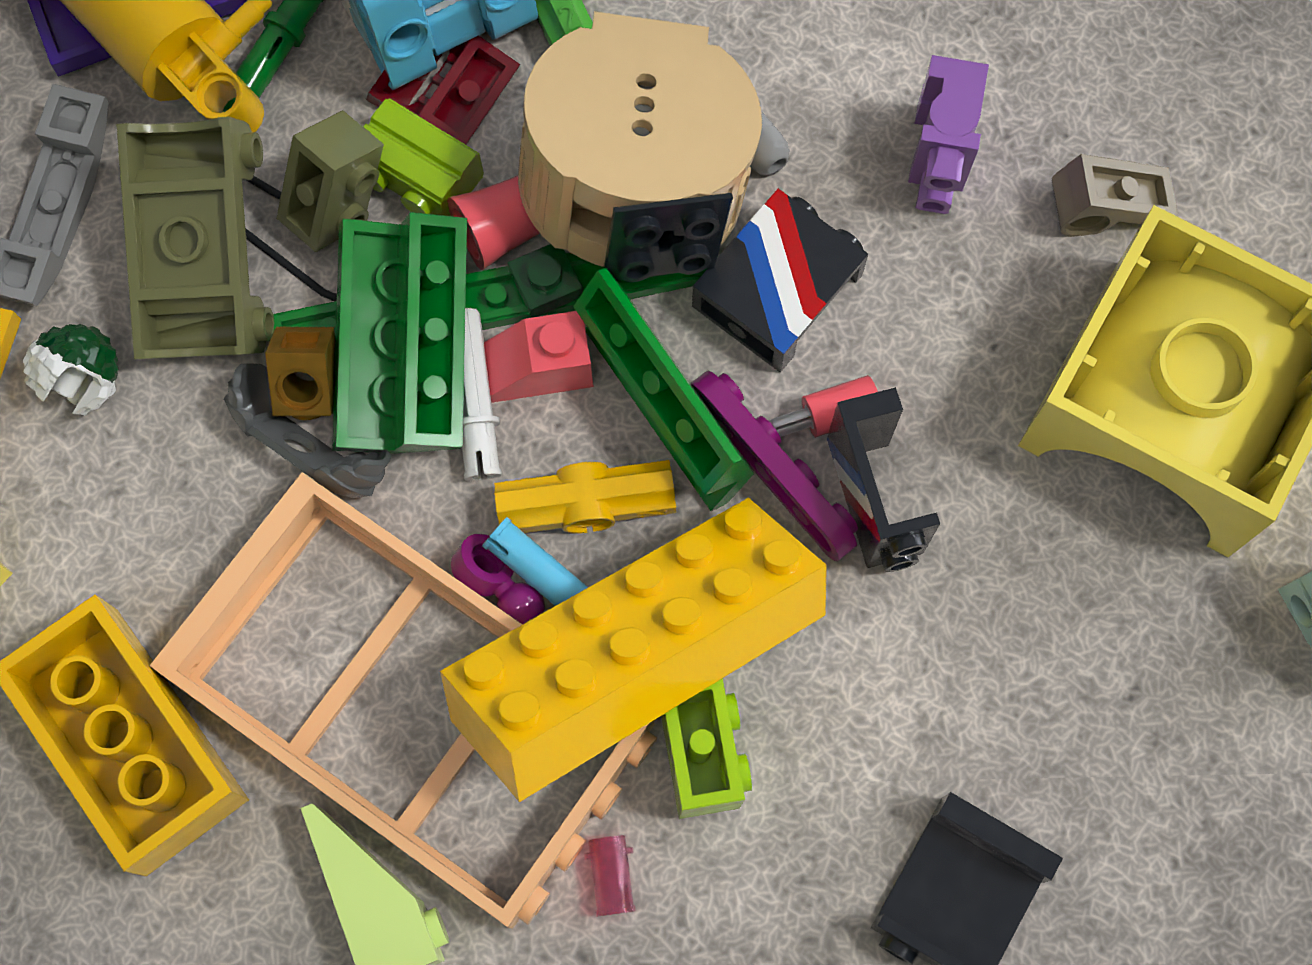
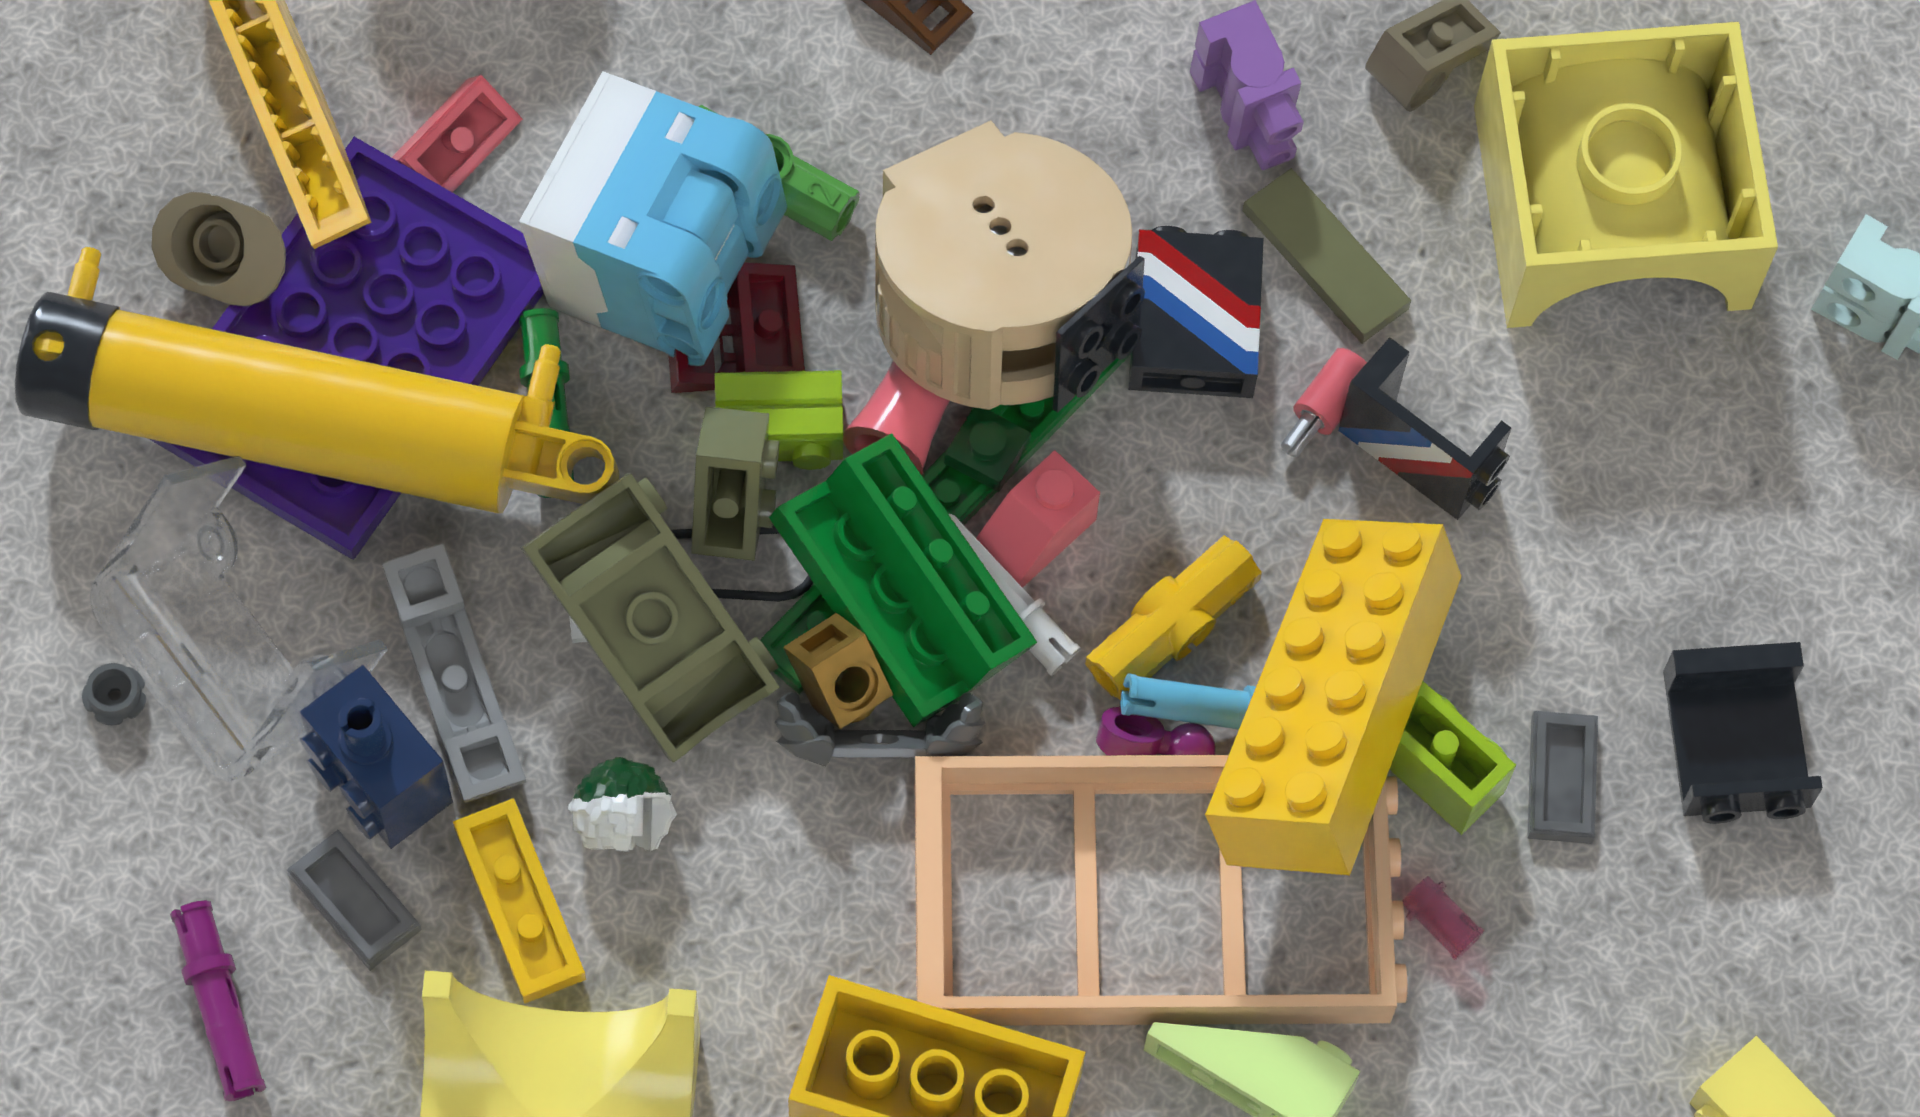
camera: 40 degrees left, 5 degrees down
green slope [573,268,754,511] -> none
magenta plate [690,370,858,562] -> none
none -> olive tile [1243,168,1411,344]
none -> flat silver tile [1527,711,1598,844]

